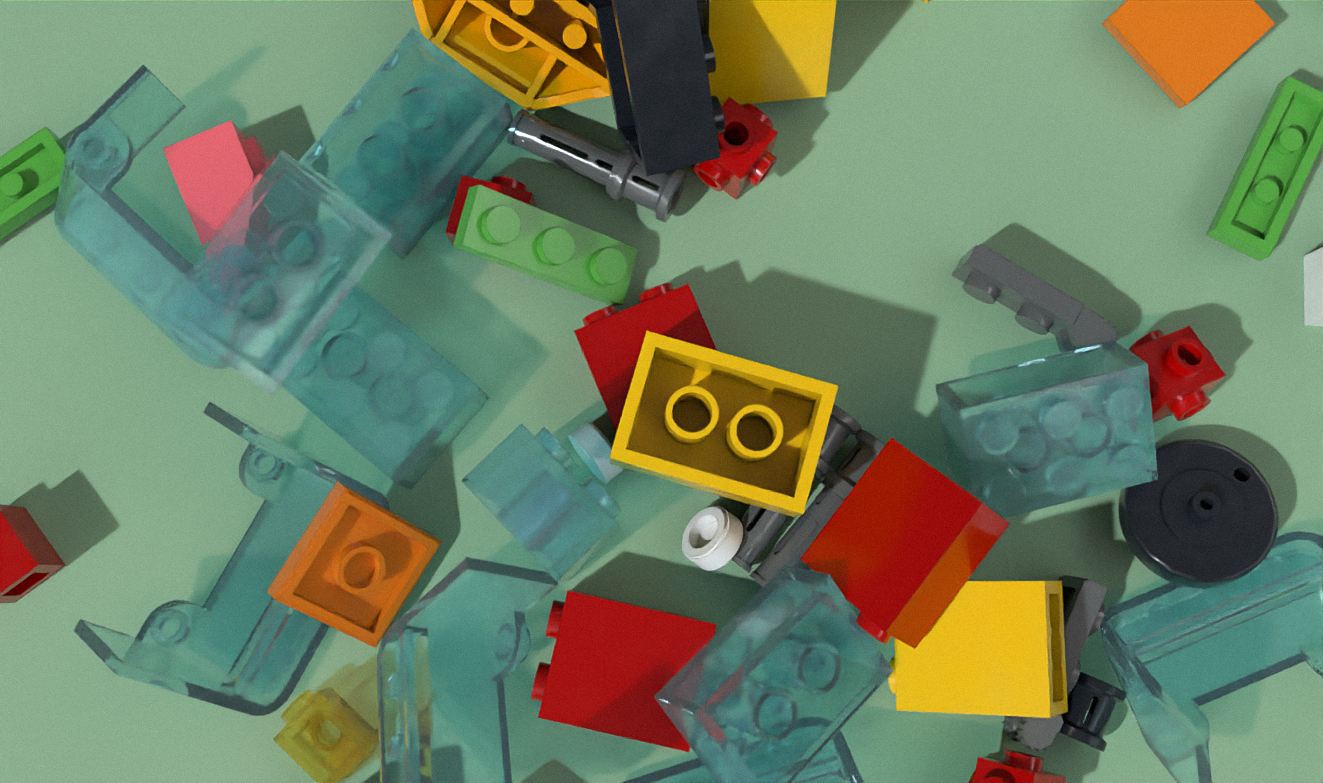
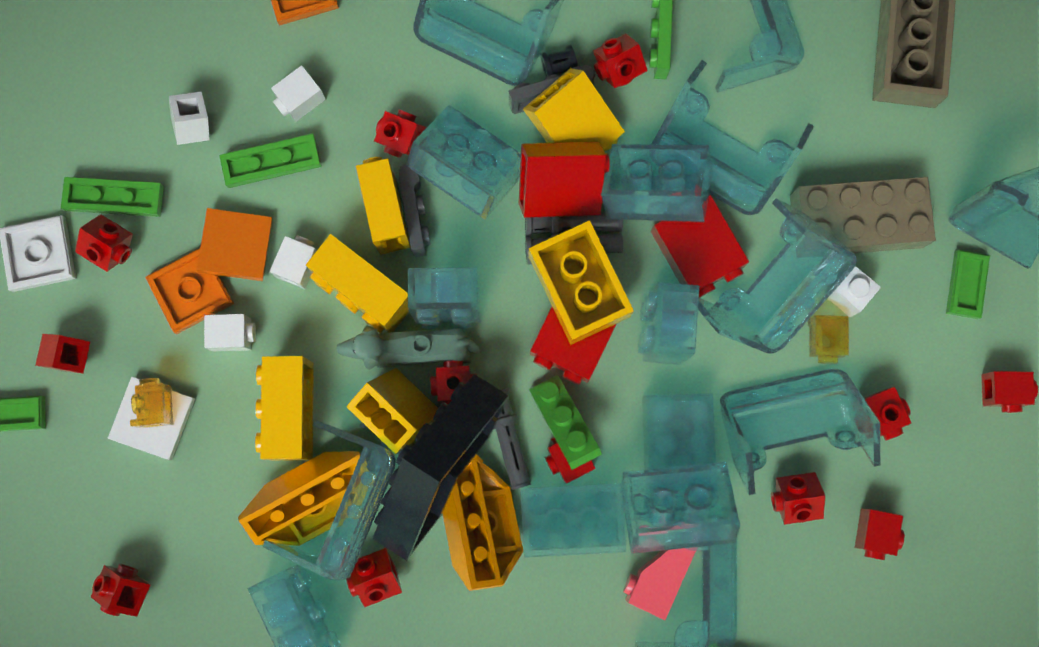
camera: 130 degrees left, 0 degrees up
orange tile [267,481,443,648] -> none
white tile [568,422,623,484] -> none
white tile [682,506,743,571] -> none
black wheel [1118,439,1279,589] -> none
none -> white brick [270,235,317,289]
none -> yellow brick [306,234,415,334]
none -> sand green animal [336,325,480,370]
none -> yellow brick [356,157,411,255]
none -> clear light blue brick [408,267,481,329]
none -> red brick [771,472,825,525]
none -> red brick [856,386,912,441]

